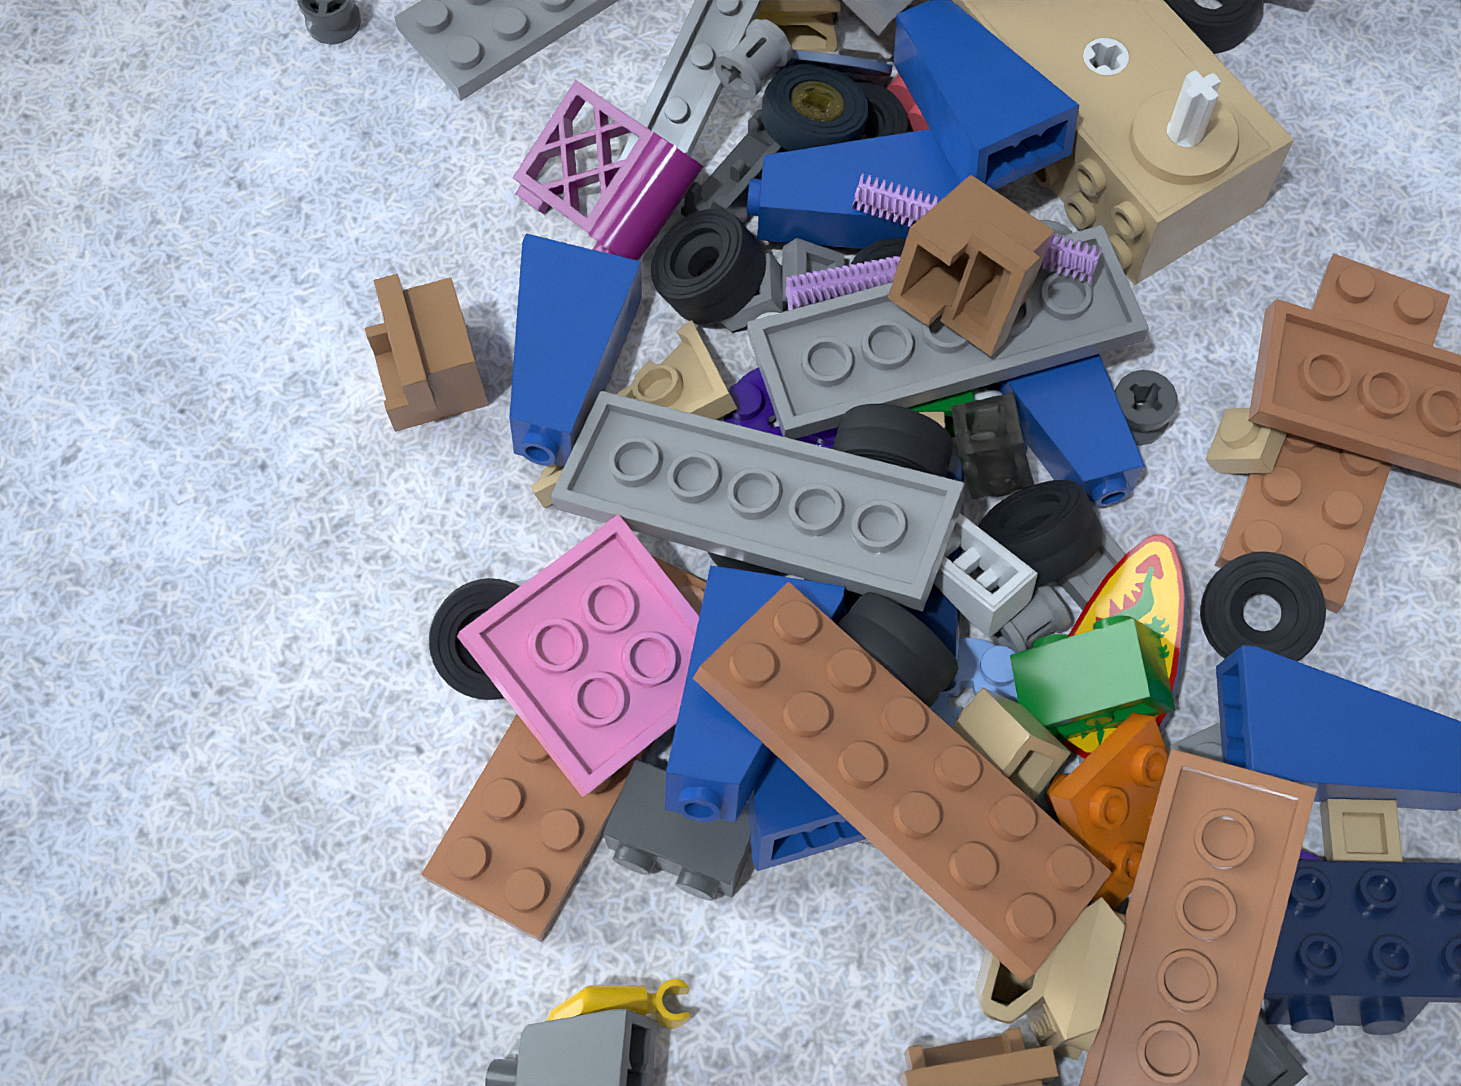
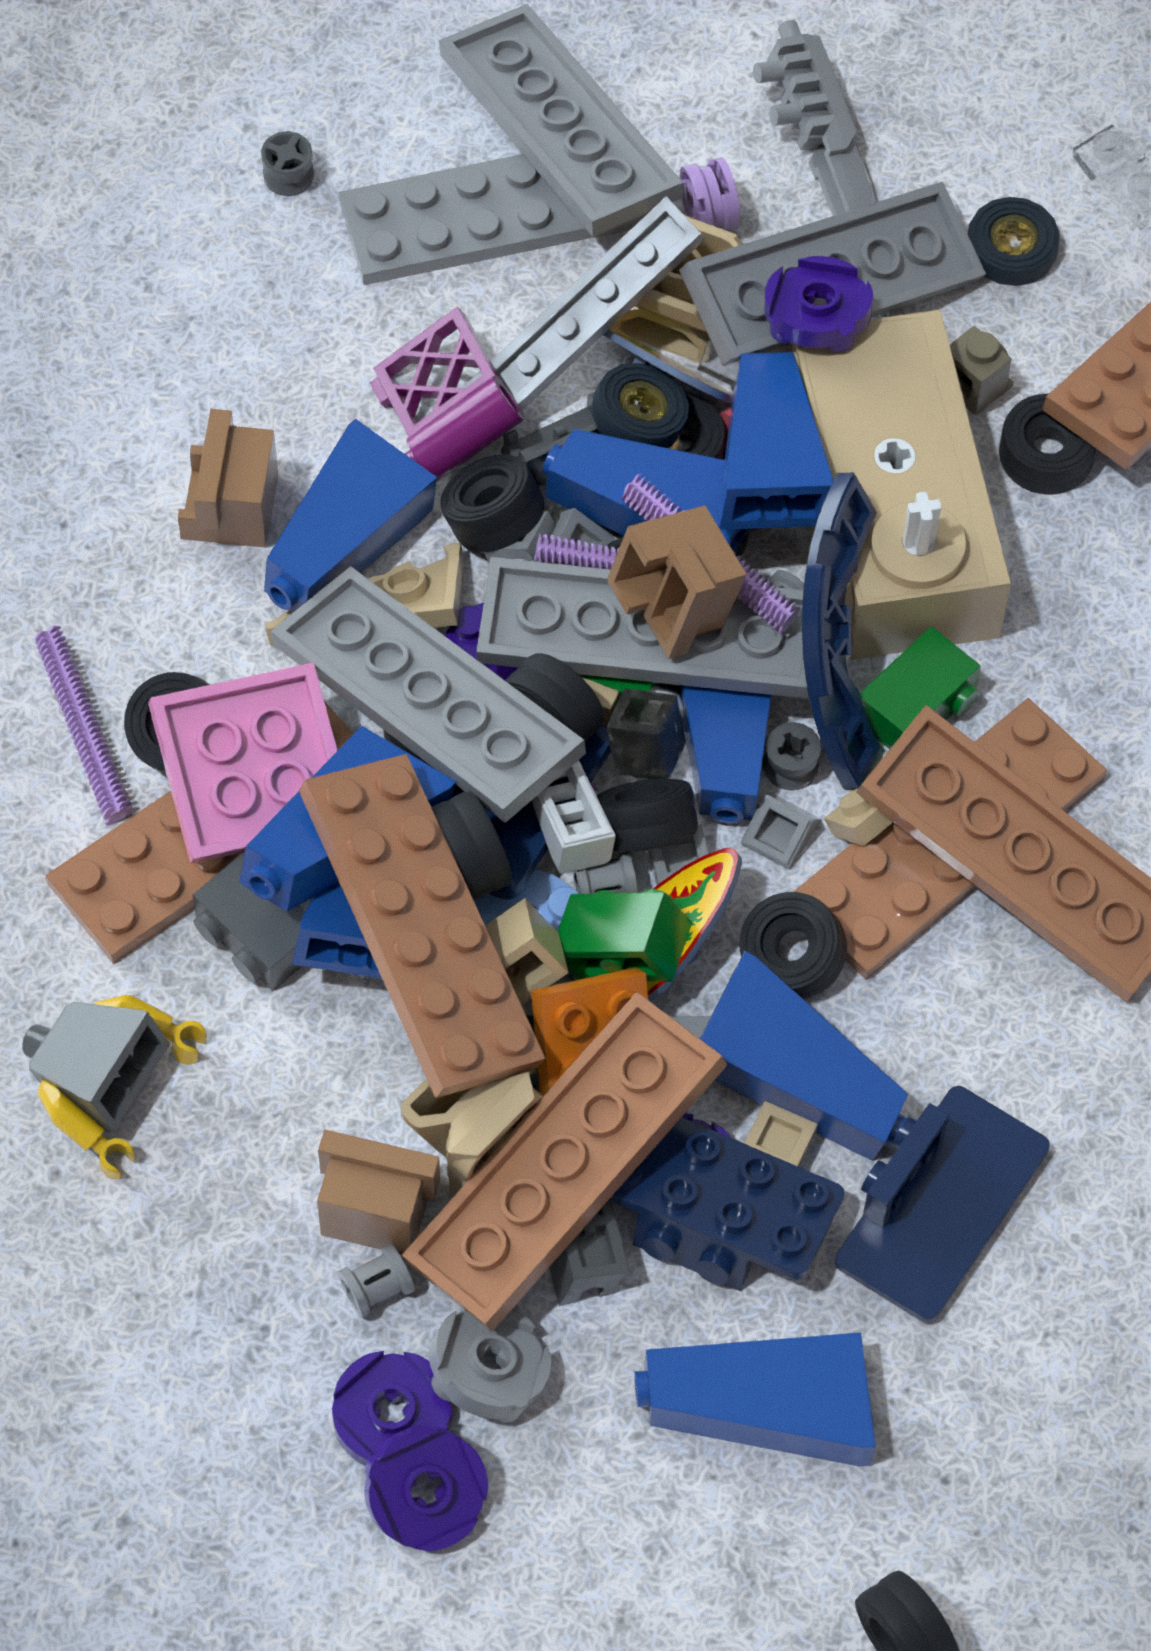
camera: 20 degrees right, 5 degrees down
light grey bush [714,19,793,100] -> none
none -> lavender axle [35,626,133,825]
none -> light grey slope [740,793,821,869]
none -> dark blue tile [802,472,881,788]
none -> green brick [860,626,981,750]

